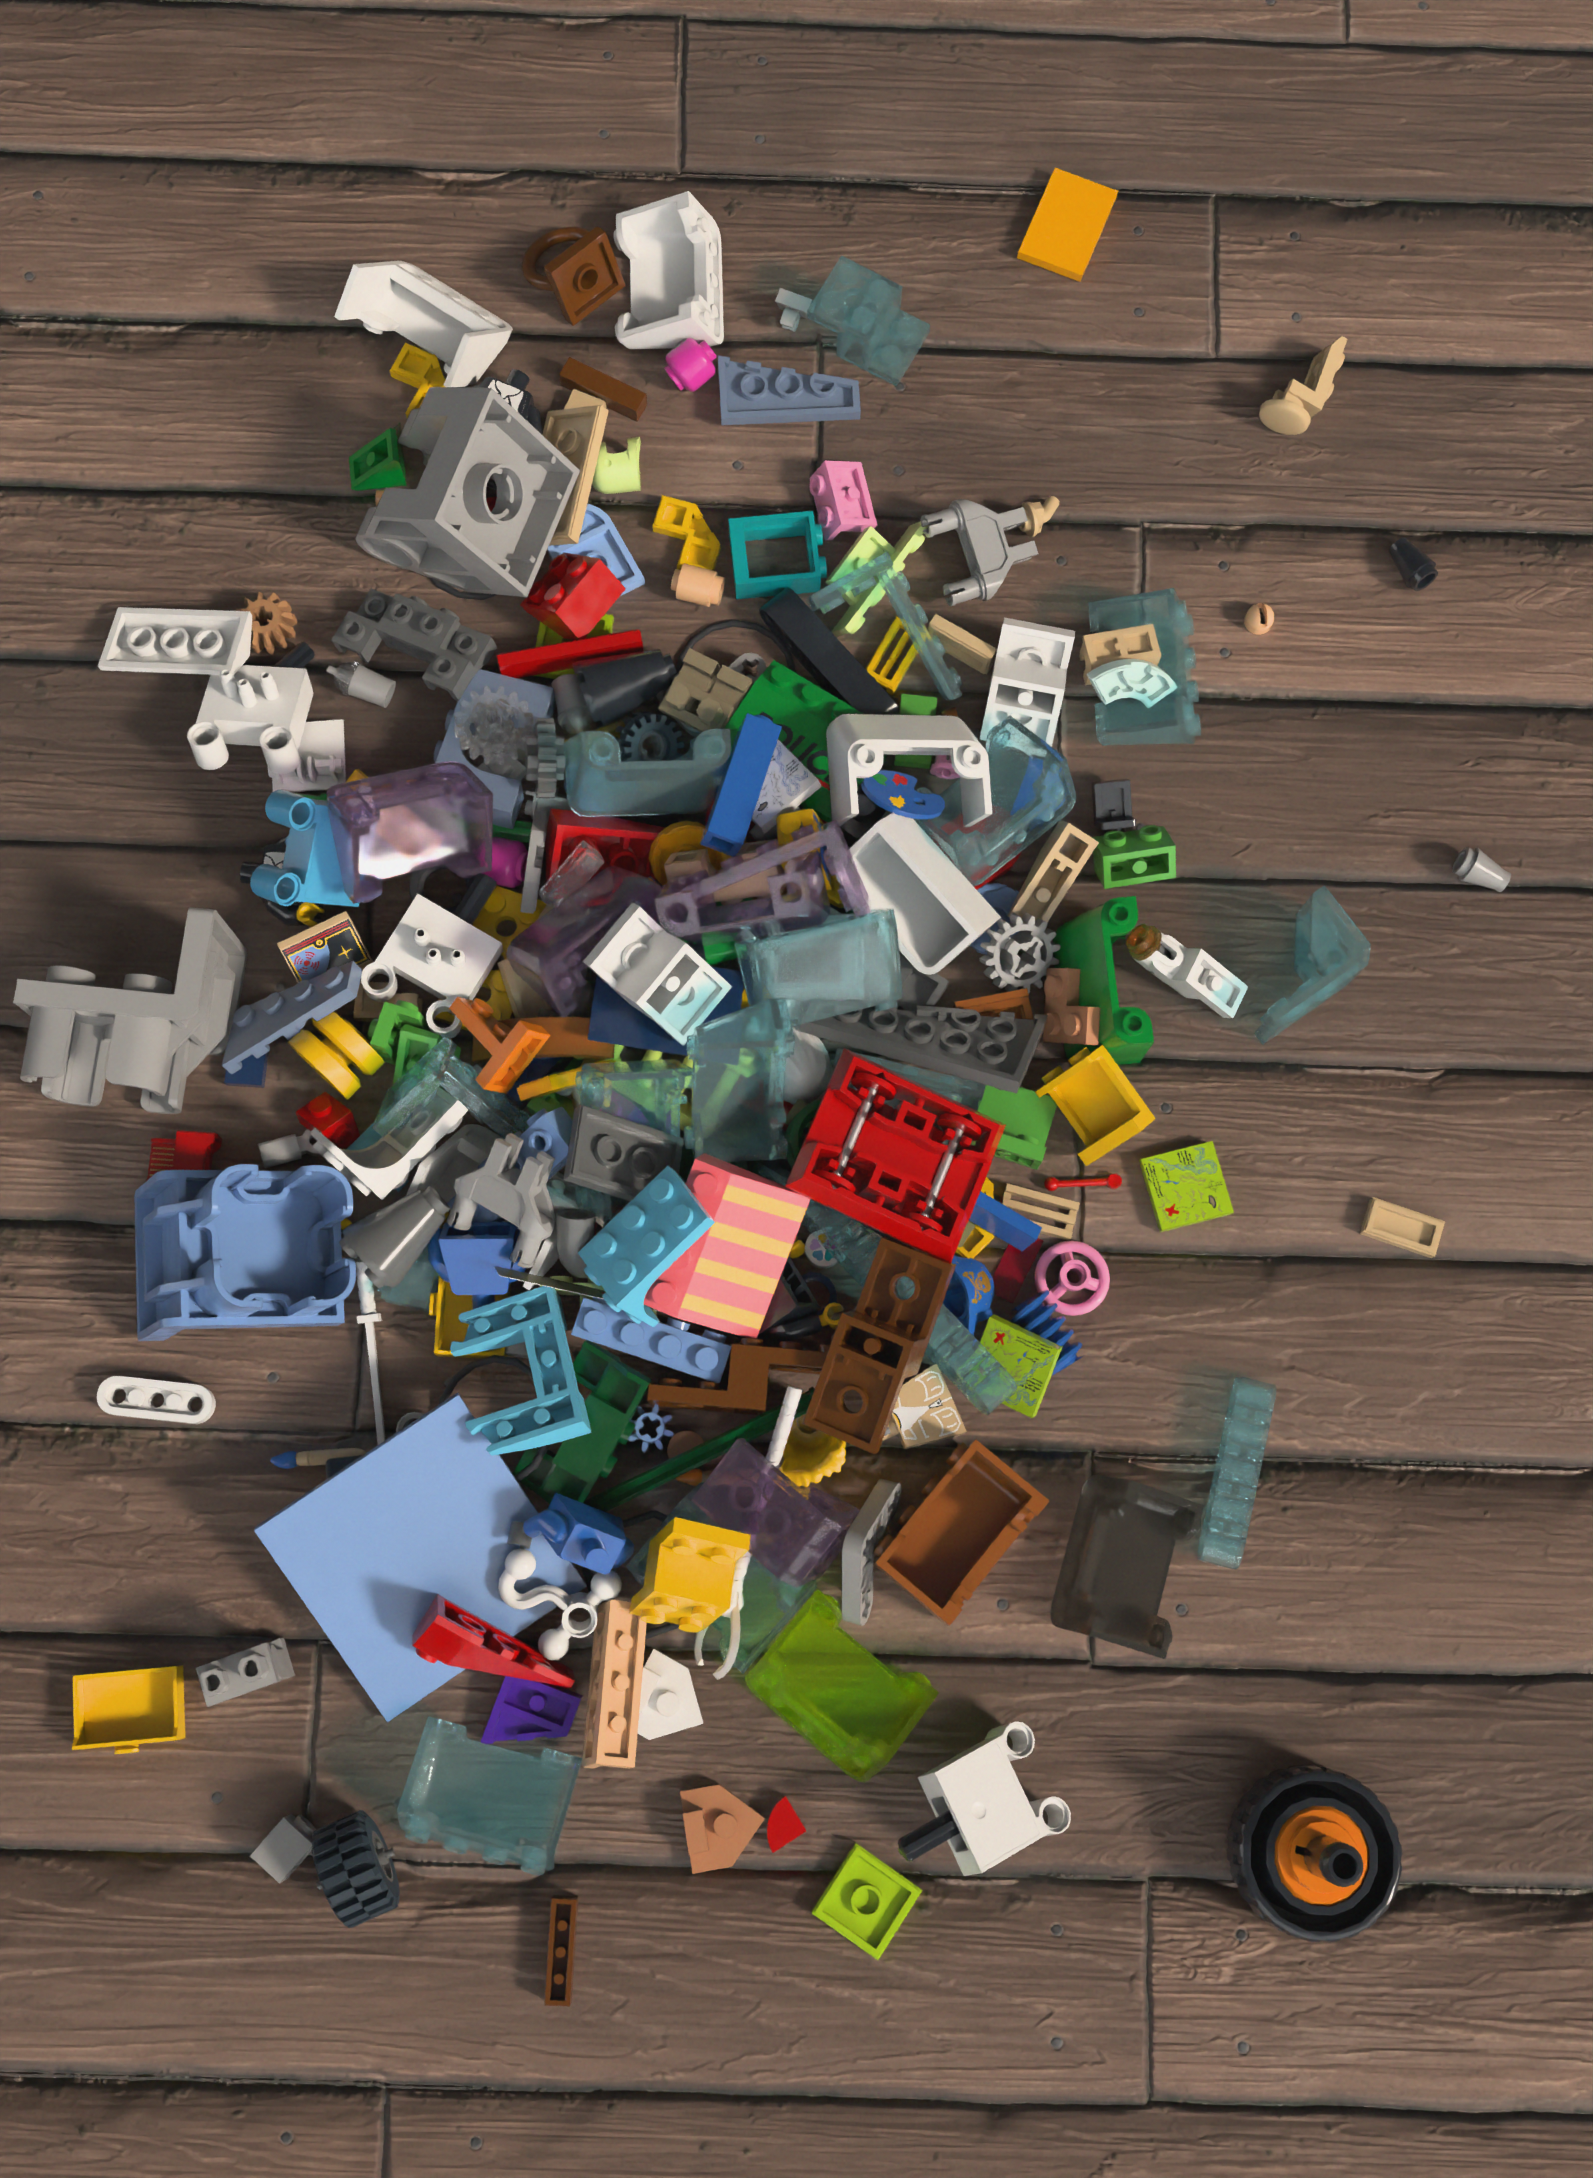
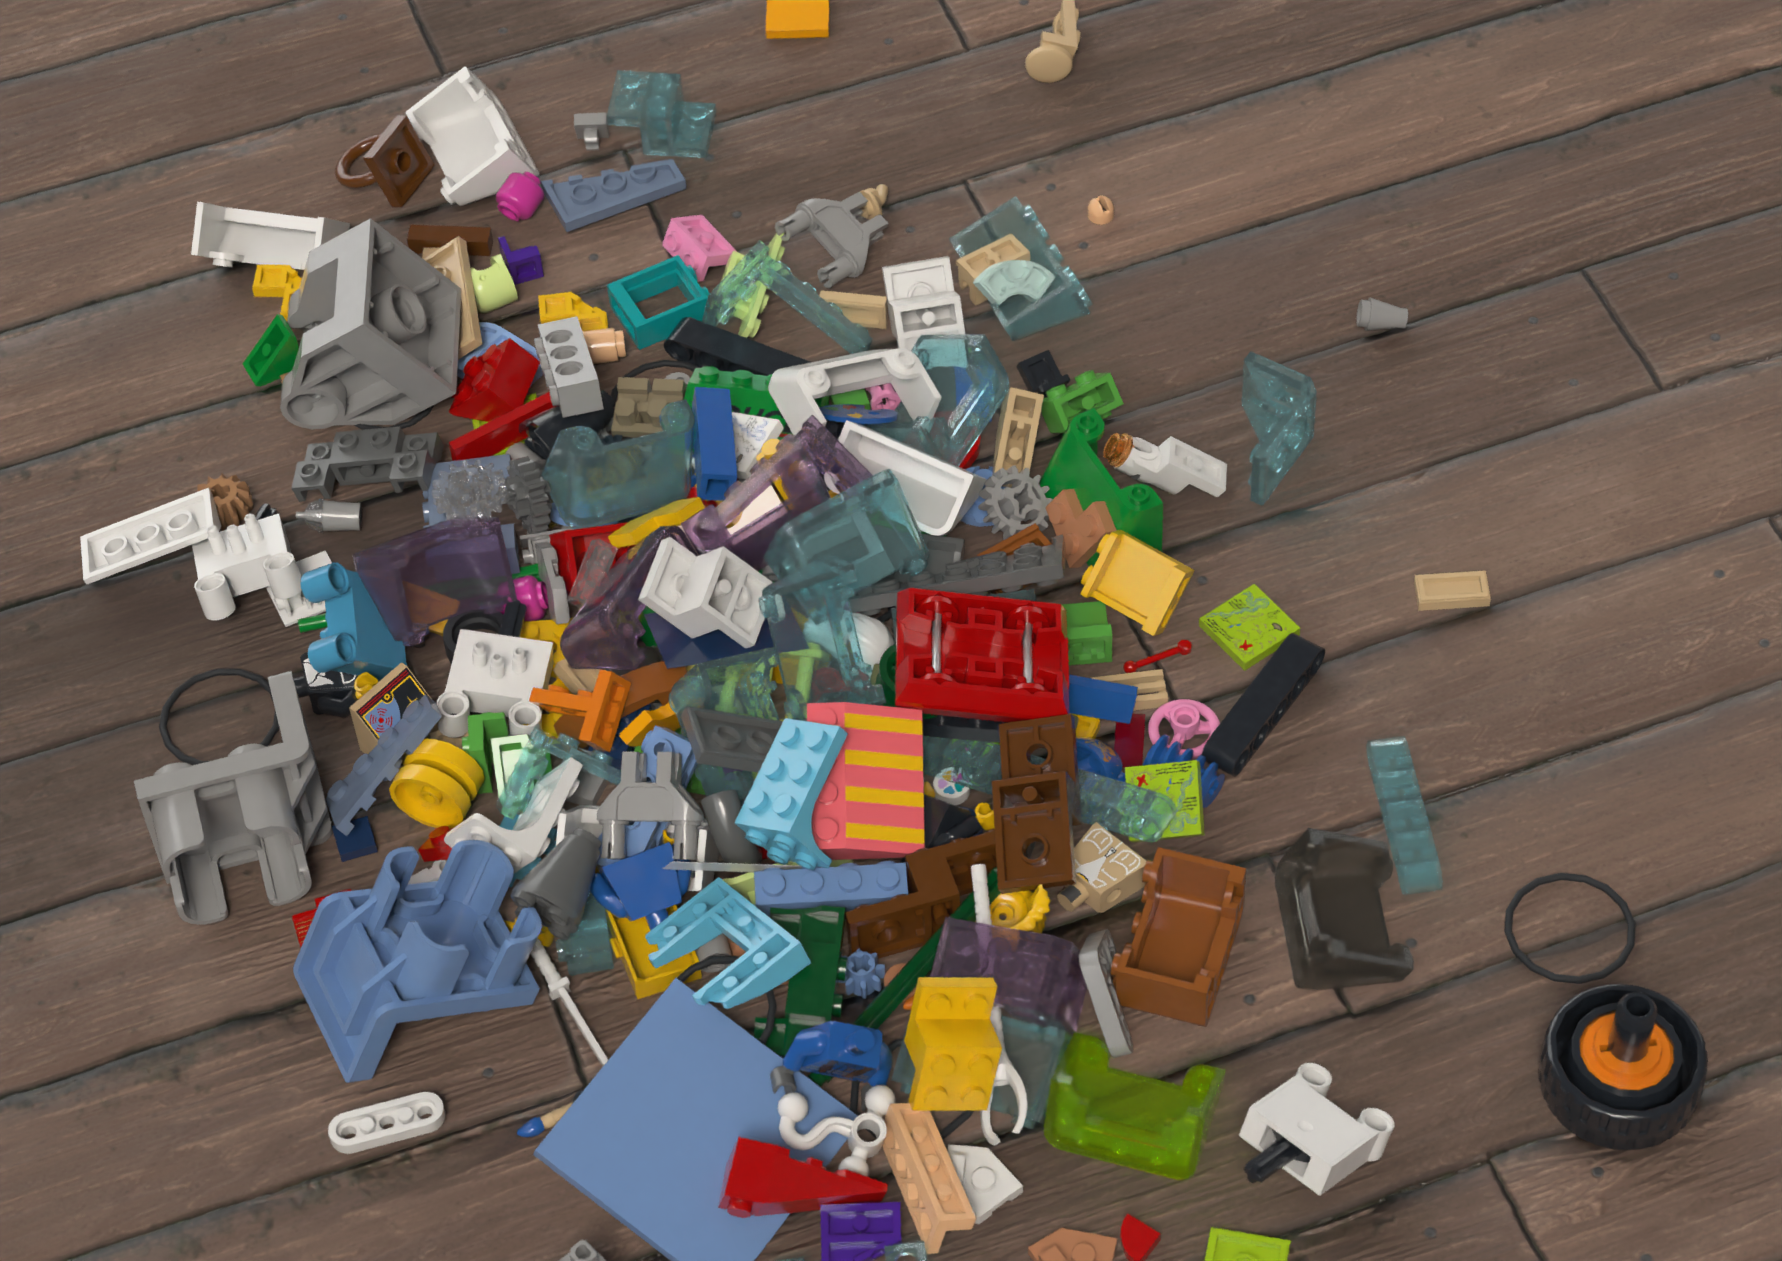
camera: 15 degrees left, 25 degrees down
yellow tile [865,616,927,695] -> none
black cone [1389,537,1438,591] -> none
none -> black piece [159,668,280,765]
none -> dark purple panel [498,236,544,285]
none -> light grey brick [534,316,604,418]
none -> yellow tile [608,497,705,548]
none -> black beam [1202,633,1325,777]
none -> black piece [1504,873,1636,984]

